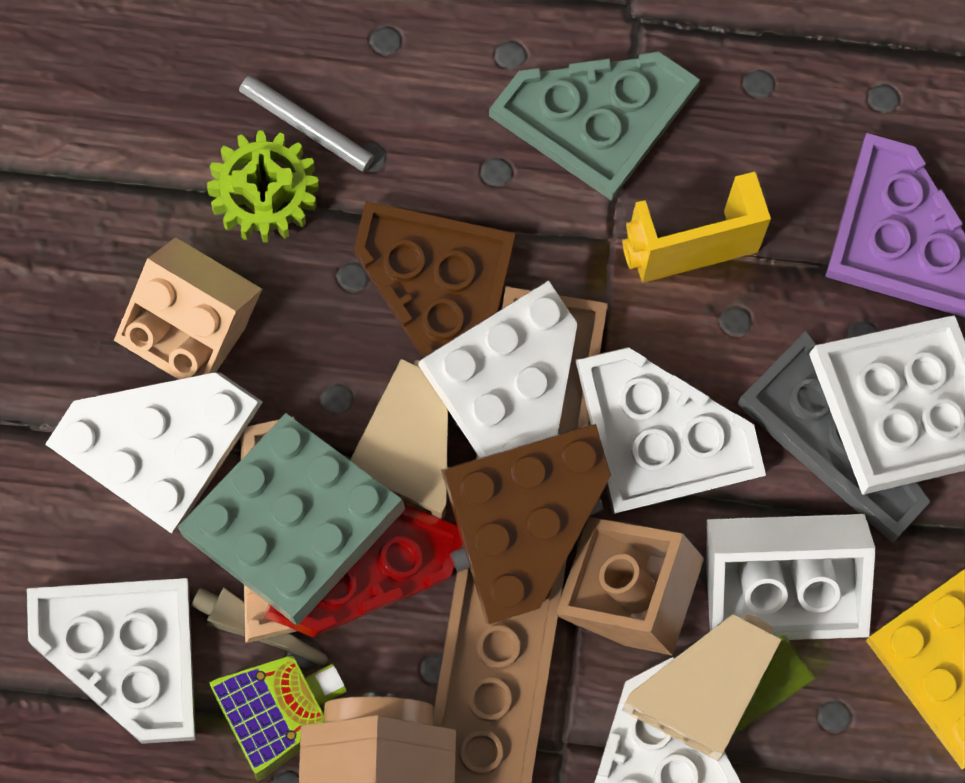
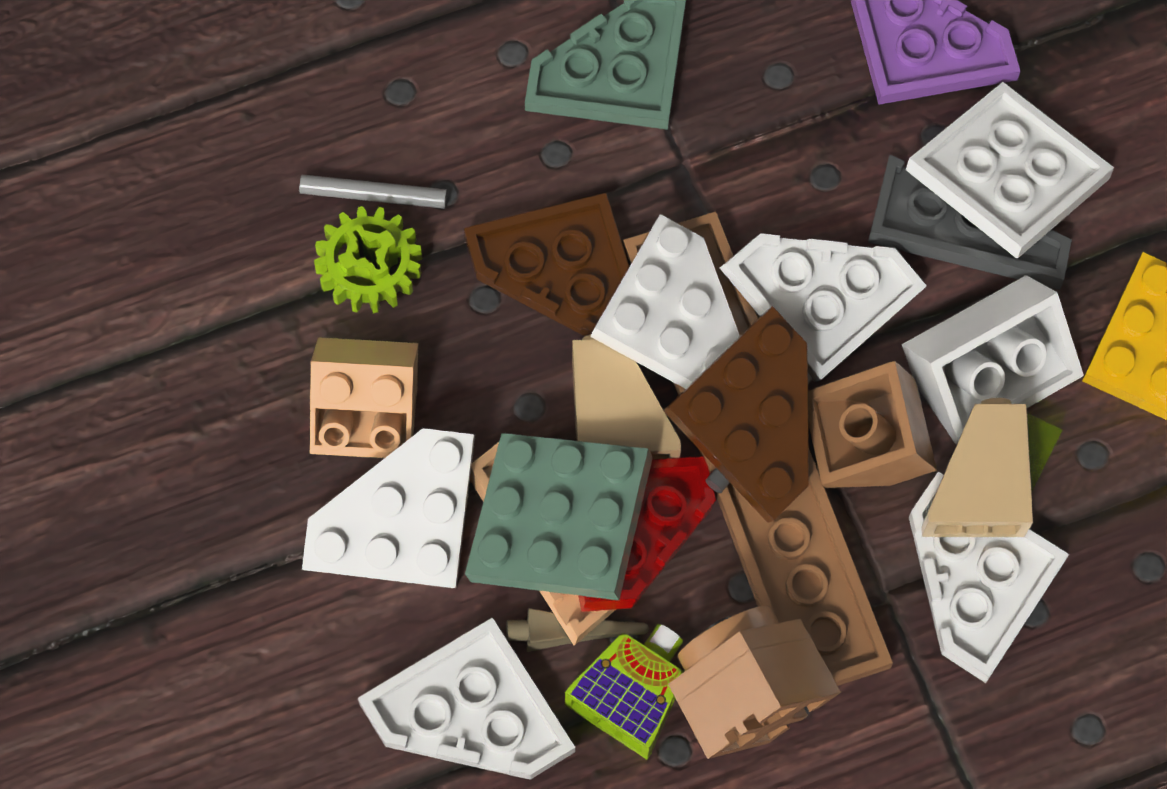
camera: 25 degrees left, 5 degrees down
yellow panel [622,172,771,283] -> none

